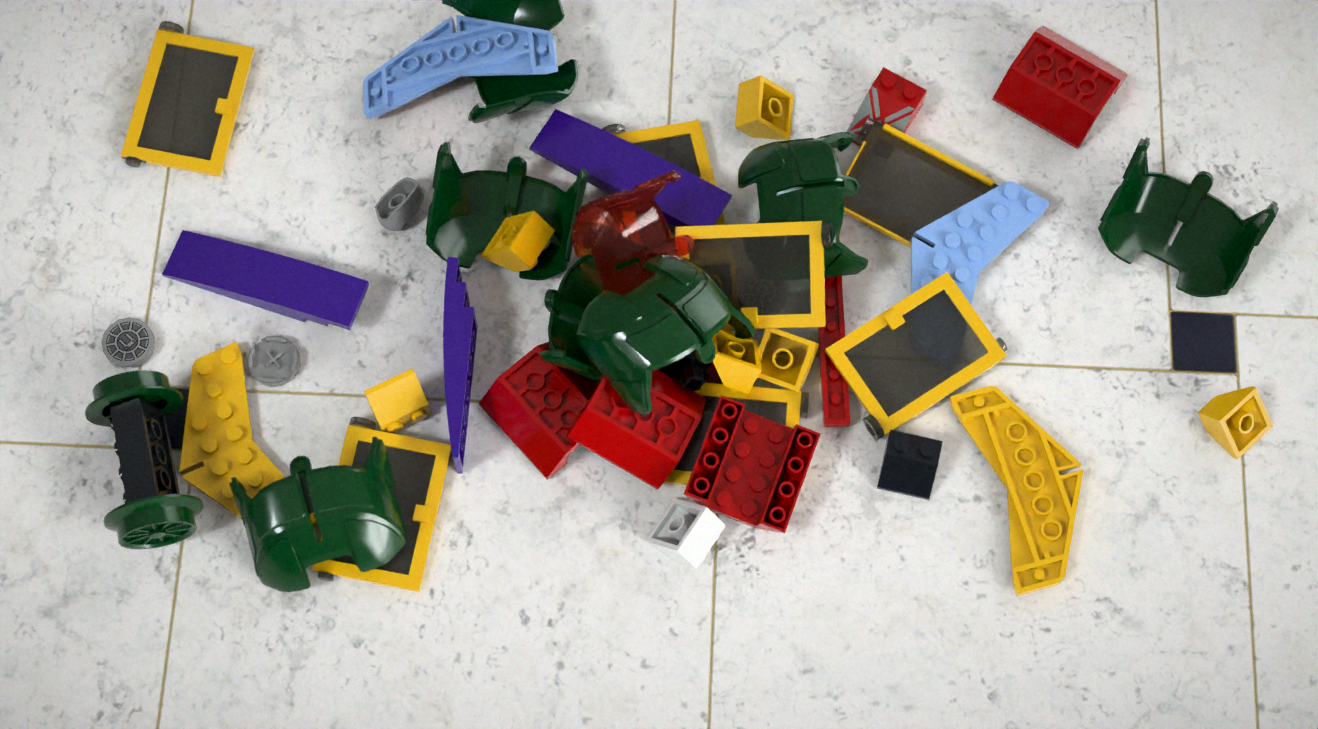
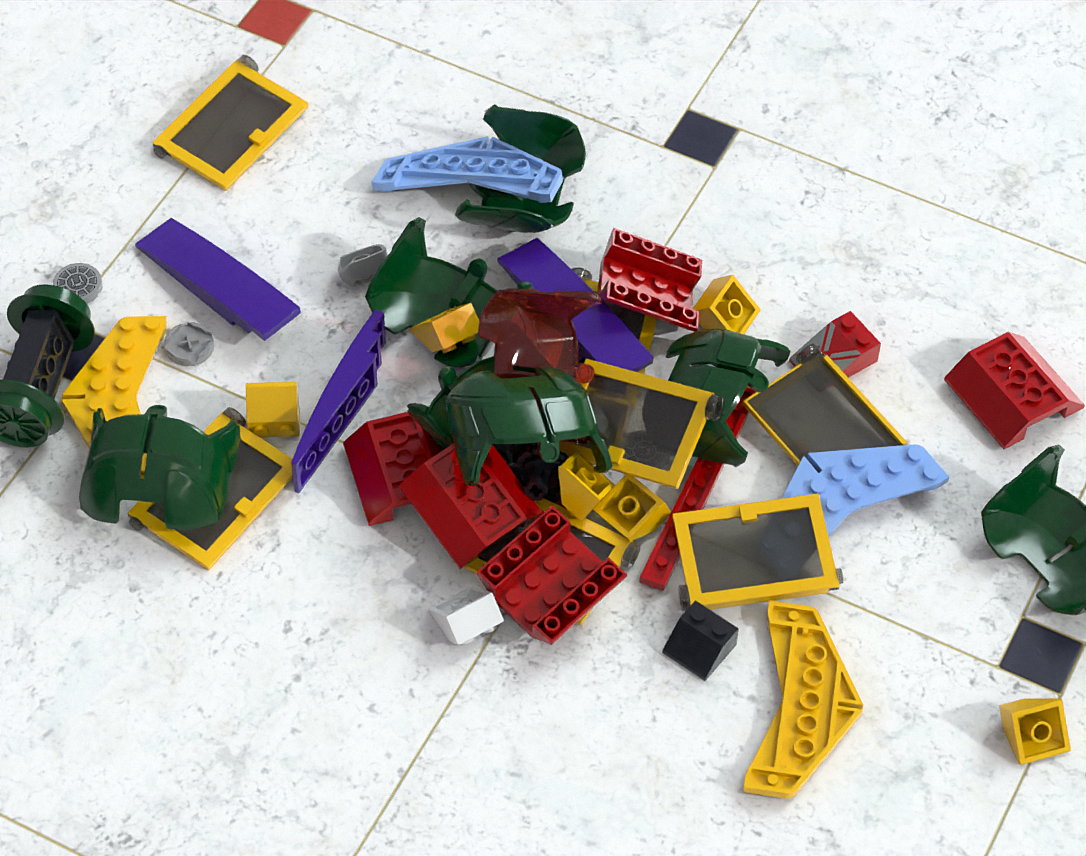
camera: 25 degrees right, 15 degrees down
none -> red slope [597,228,702,332]

